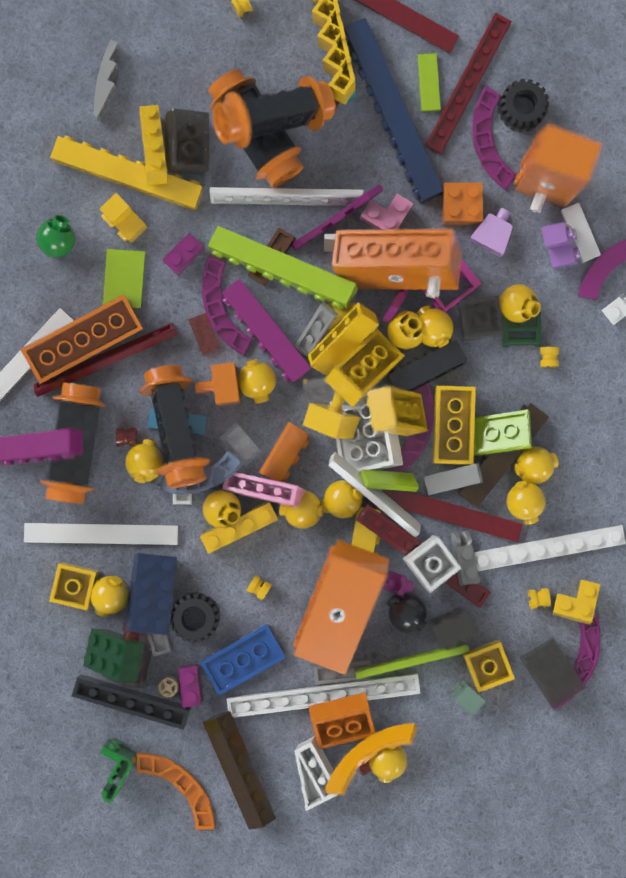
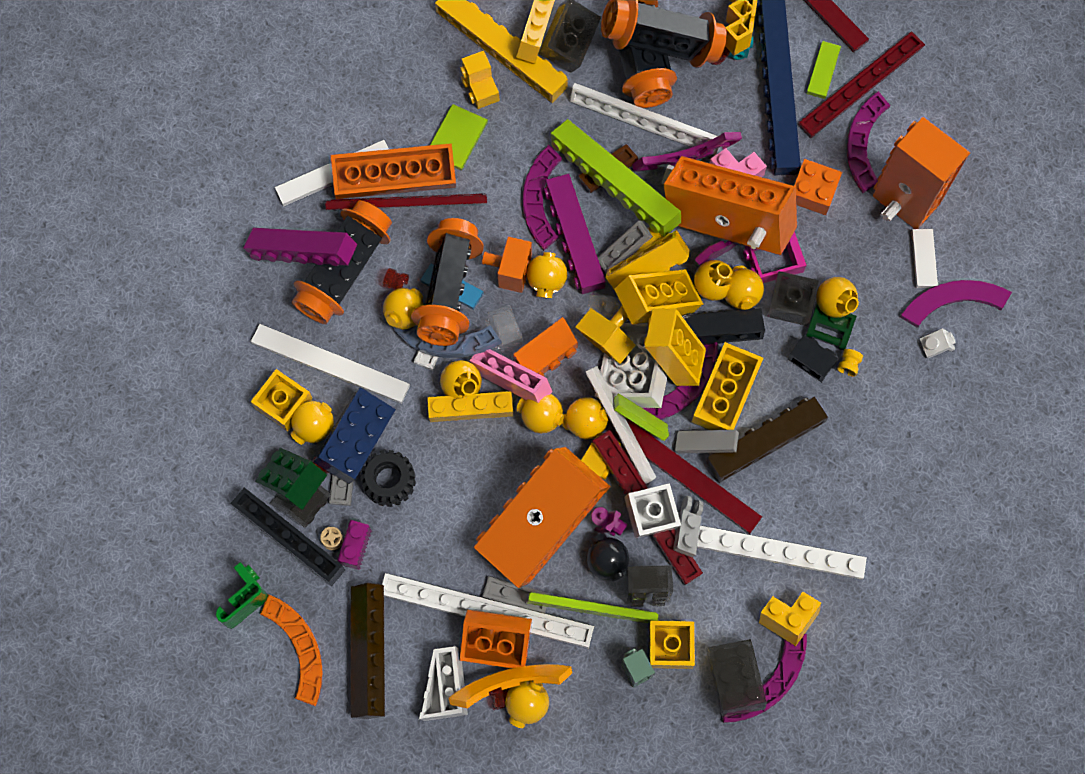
camera: 20 degrees right, 15 degrees down
green brick [36,215,75,258] -> none
magenta brick [162,232,205,276] -> none
clear red tile [189,313,220,355] -> none
blue plate [200,624,286,696] -> none
yellow wheel [246,575,272,601] -> none
lavender torso [469,208,513,258] -> none
lime tile [474,410,532,456] -> none
black tyre [498,79,549,132] -> none
yellow brick [507,481,546,525] -> none
yellow brick [514,446,558,484] -> none
yellow wheel [528,588,551,609] -> none
medium lavender brick [541,222,580,269] -> none
none -> black brick [787,335,838,383]

